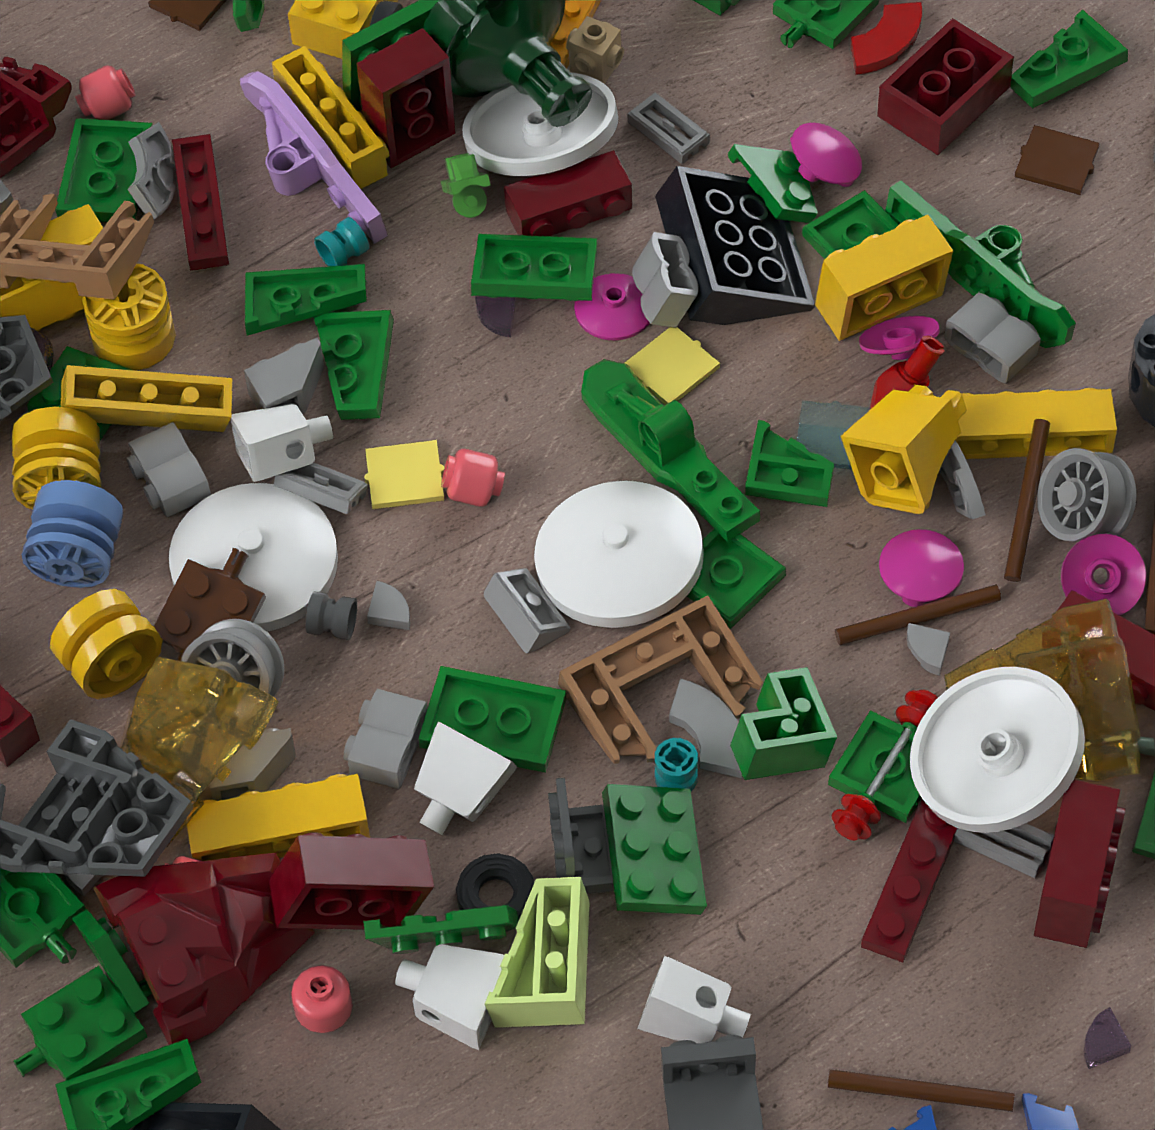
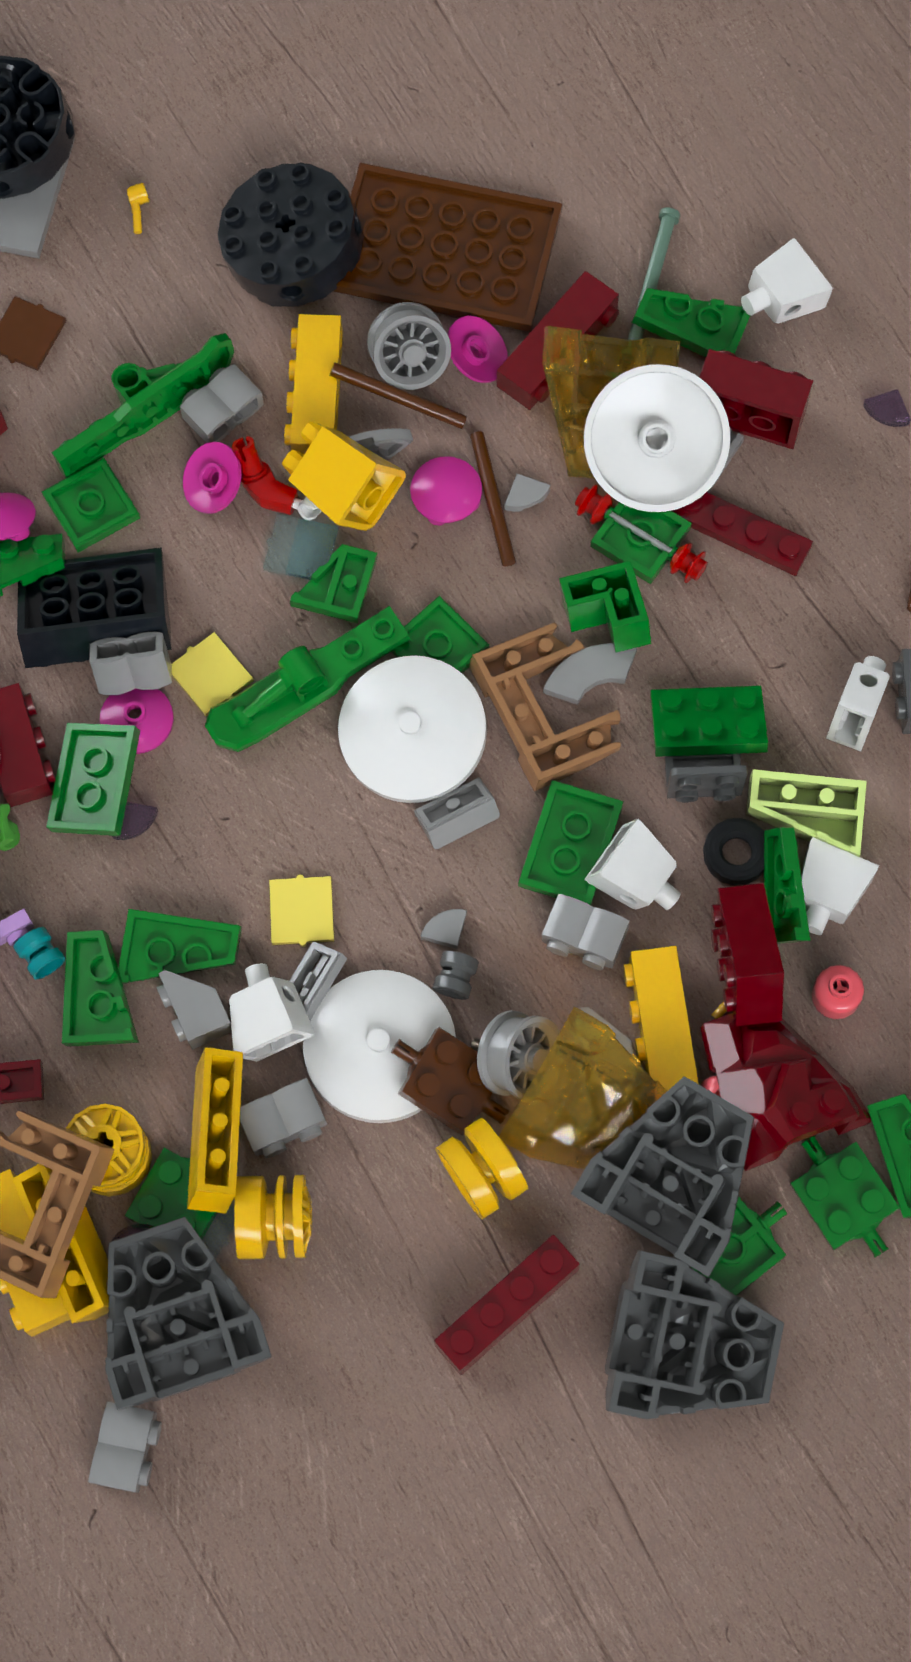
camera: 85 degrees left, 15 degrees up
medium blue wheel [21,480,123,588] -> none
green wing [72,909,149,1013] -> none
coral head [441,449,505,507] -> none
teal wheel [654,738,698,791] -> none
yellow brick [815,215,953,341] -> none

